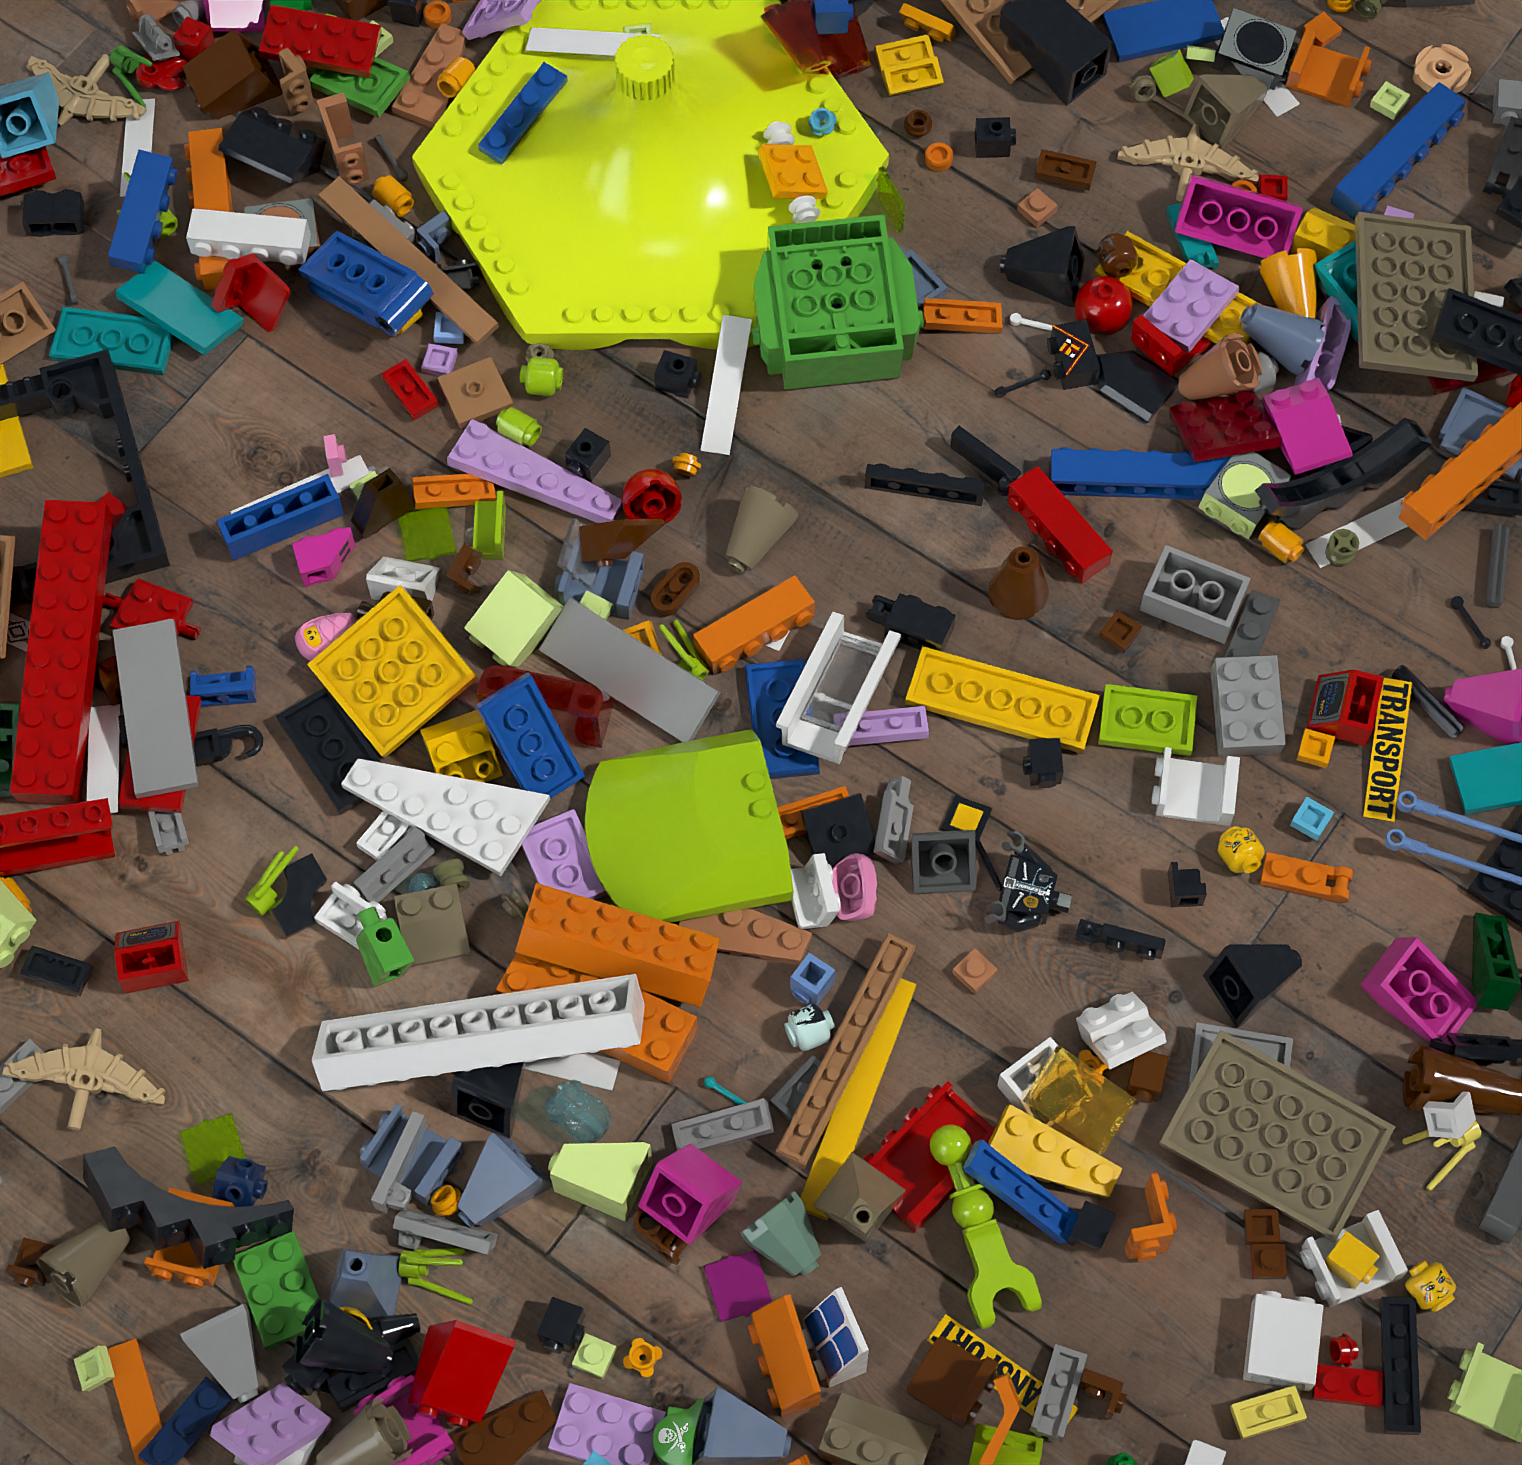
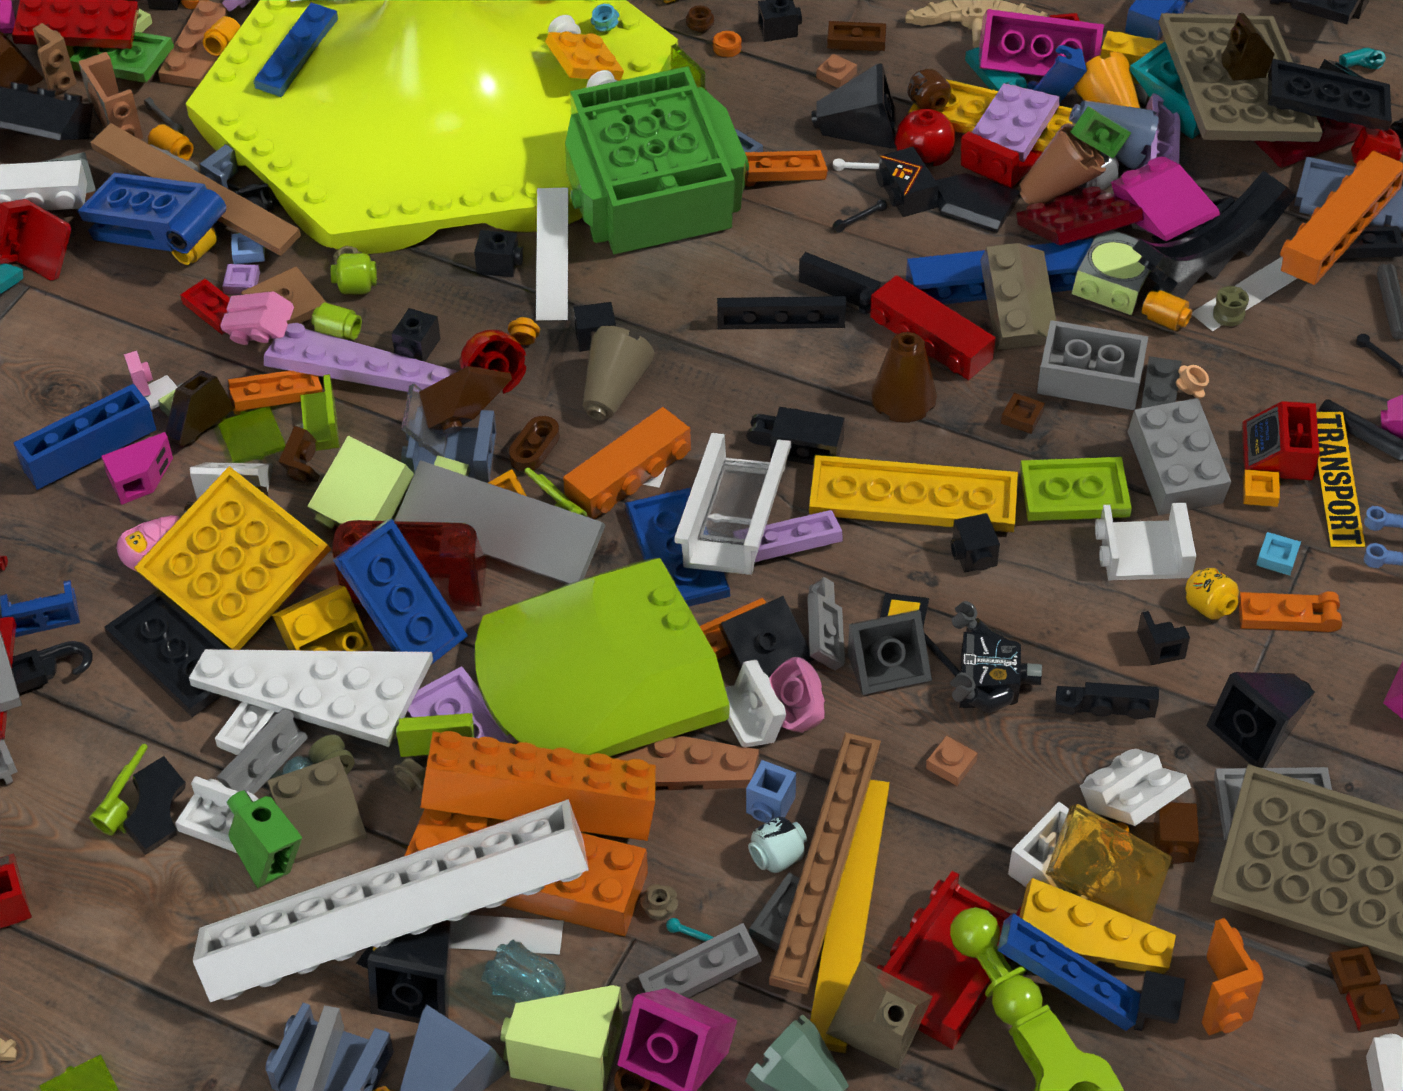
camera: 10 degrees left, 15 degrees down
none -> bright pink brick [220,291,294,345]
none -> lime panel [396,713,474,757]
none -> black panel [573,302,616,352]
none -> dark tan plate [640,884,678,921]
none -> dark tan slope [980,243,1056,350]
none -> blue hinge [1027,45,1087,104]
none -> bright green plate [1070,106,1131,158]
none -> light nougat plate [1176,365,1209,399]
none -> dark brown slope [1221,13,1275,81]

